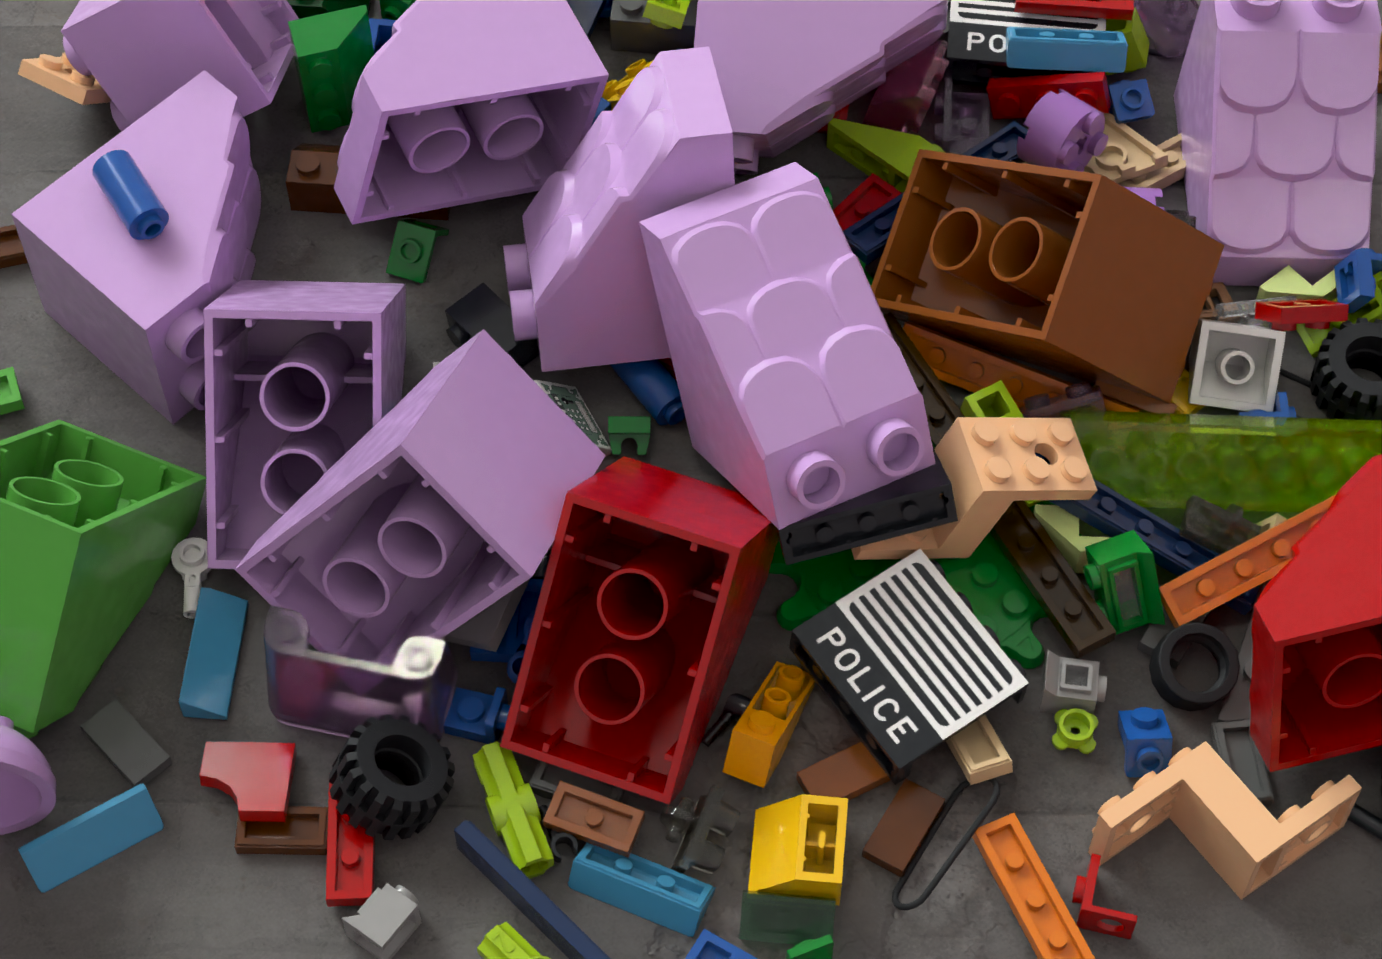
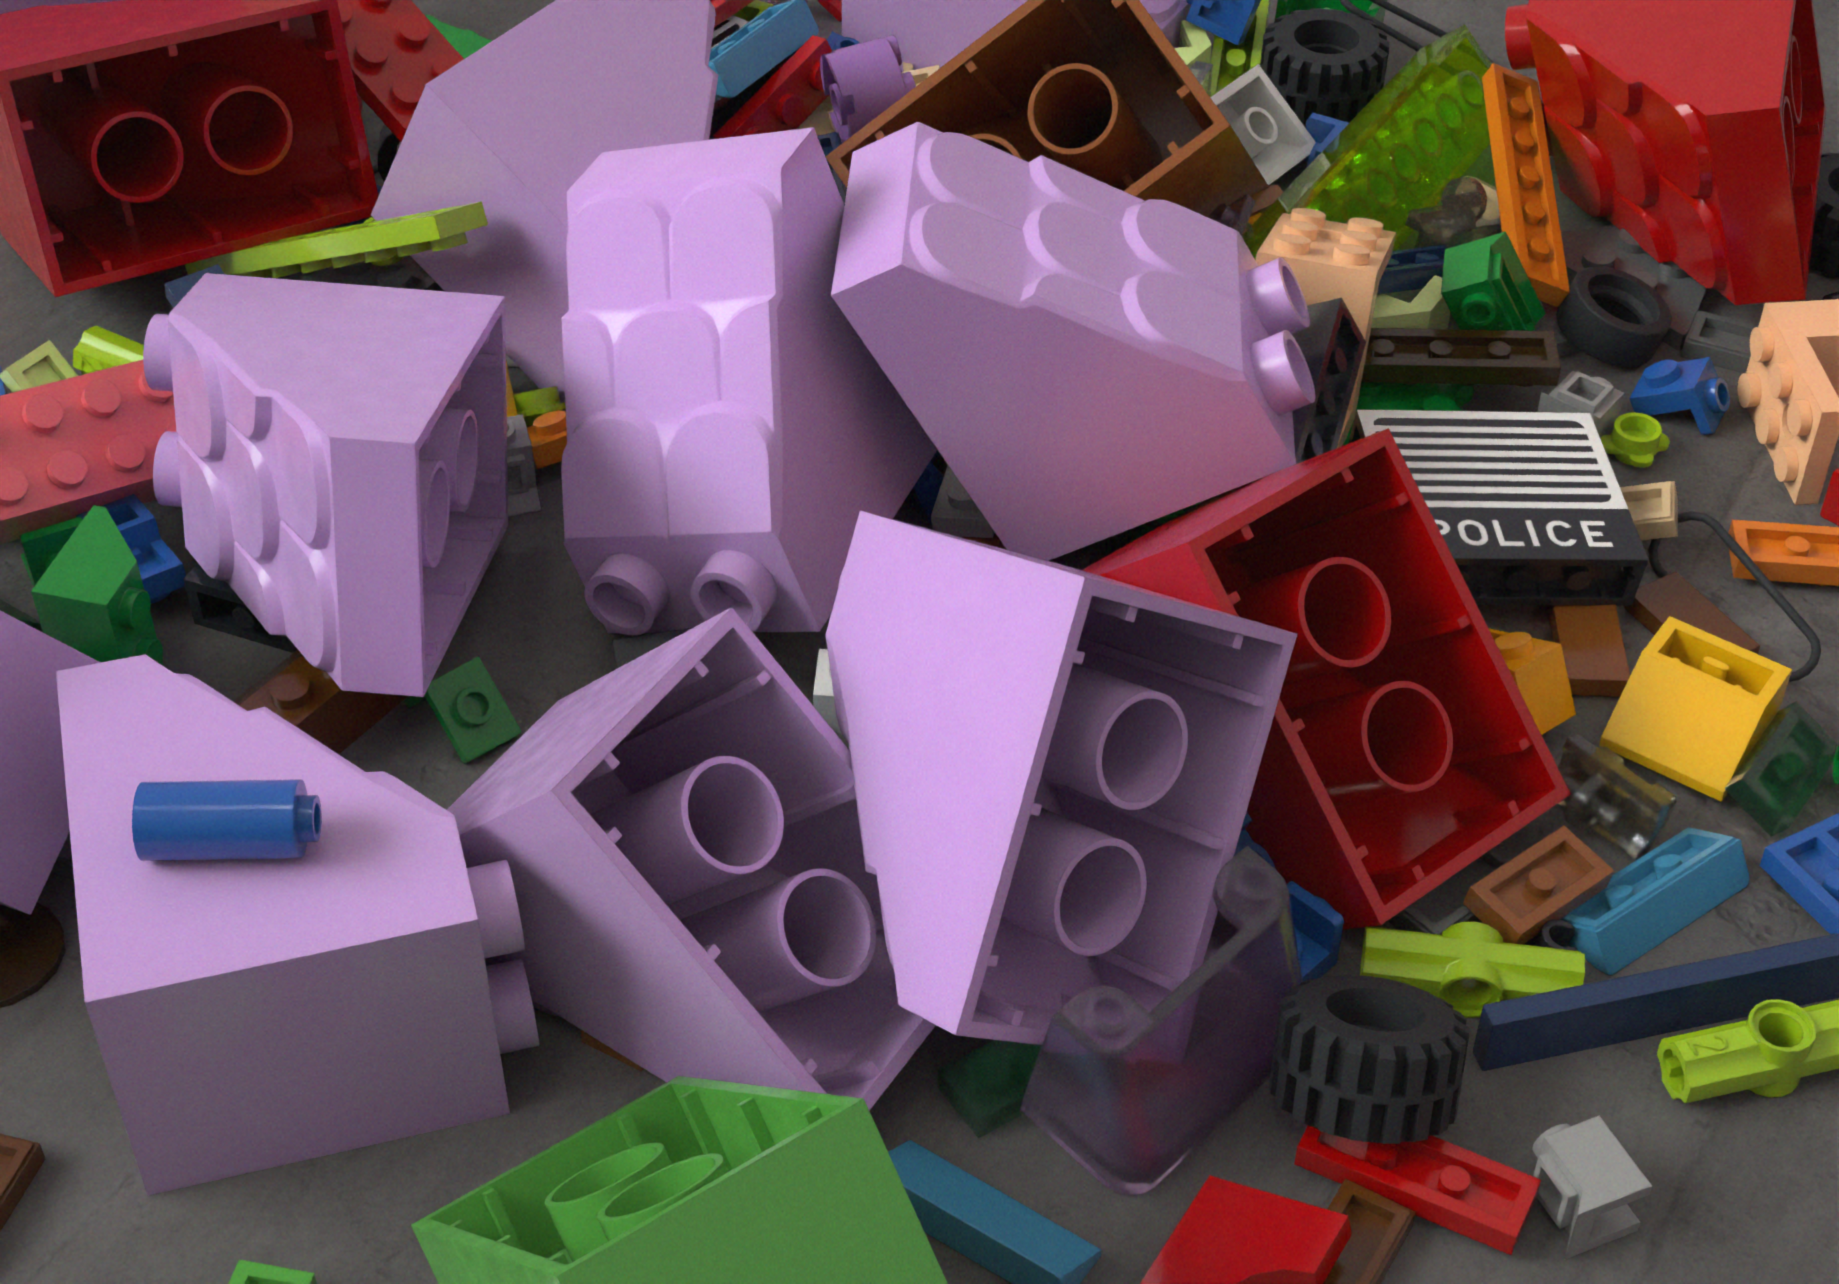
camera: 60 degrees left, 15 degrees down
red plate [1255,299,1349,331] -> none

